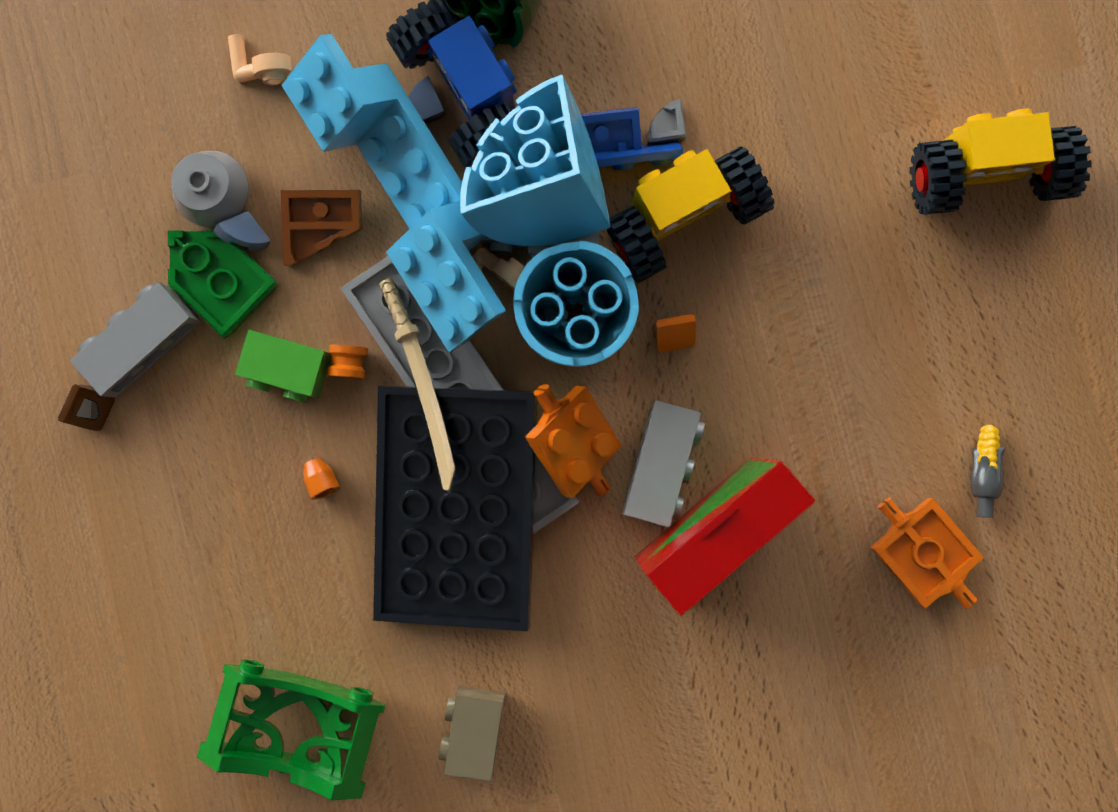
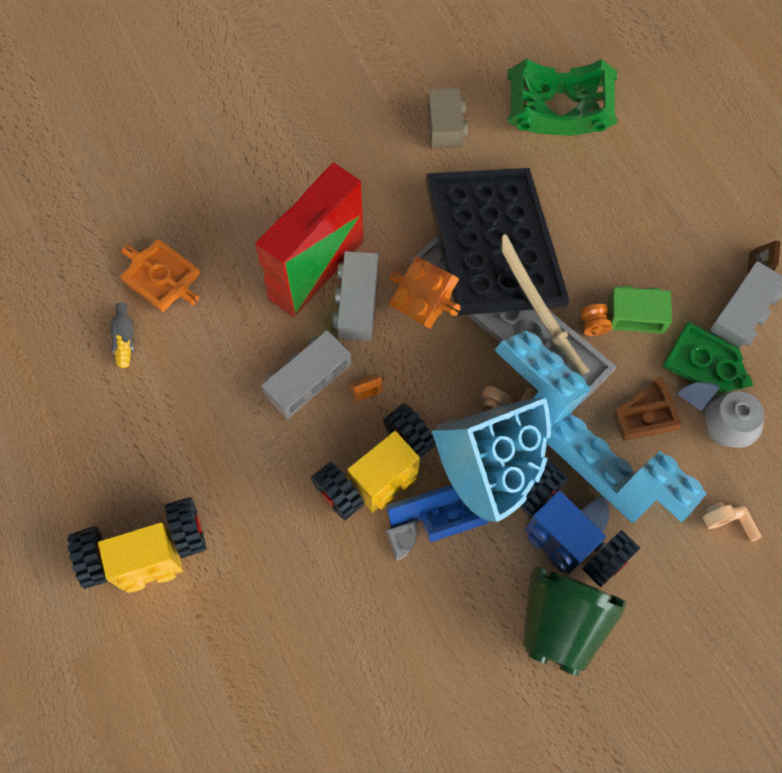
camera: 165 degrees right, 20 degrees down
orange hose [303,458,341,500] -> none
medium azure cone [513,241,639,367] -> none
none -> light grey brick [261,331,351,419]

